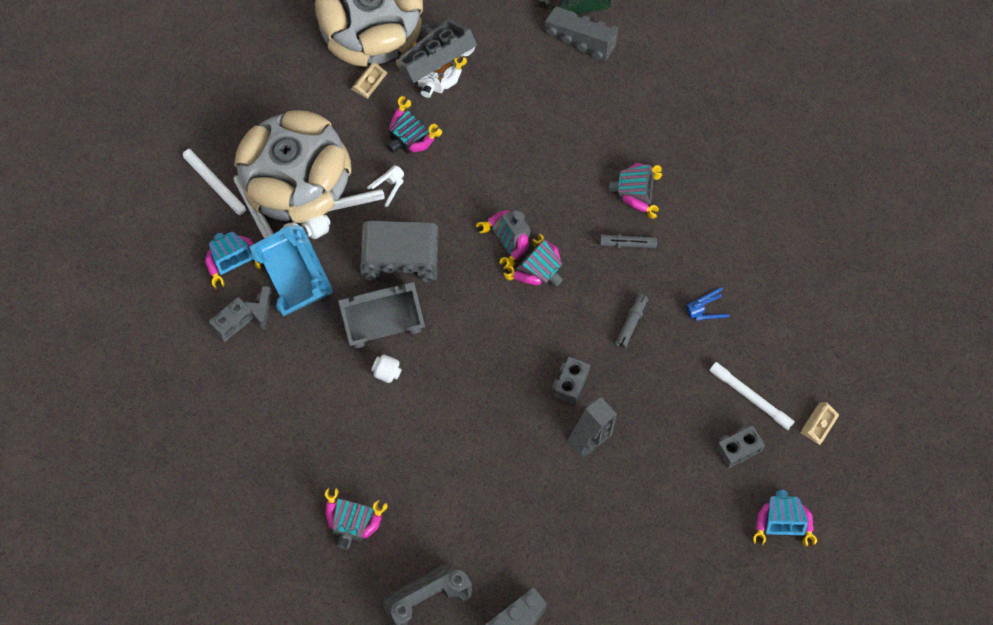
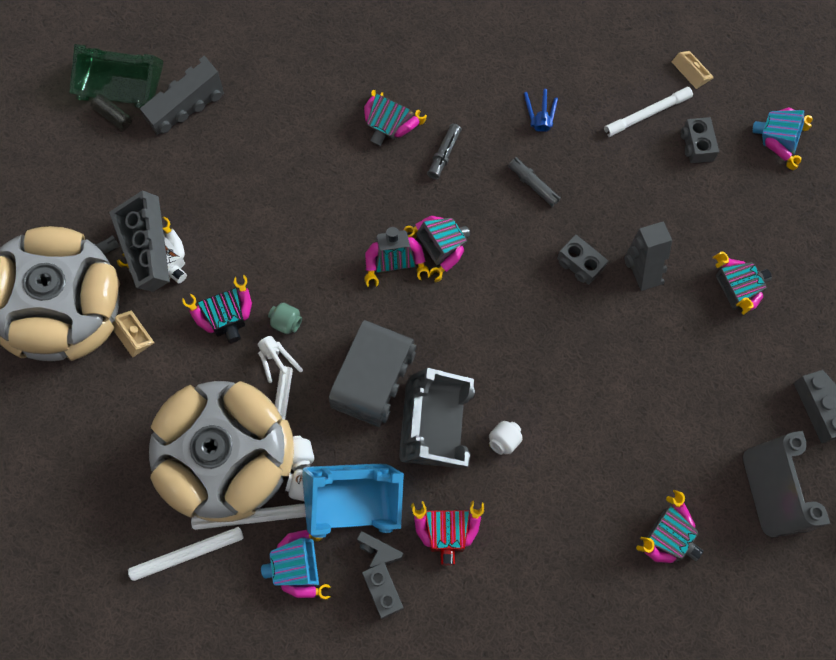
camera: 70 degrees left, 5 degrees up
none -> sand green head [268,302,302,335]
none -> torso [411,501,484,565]
none -> torso [713,252,772,315]

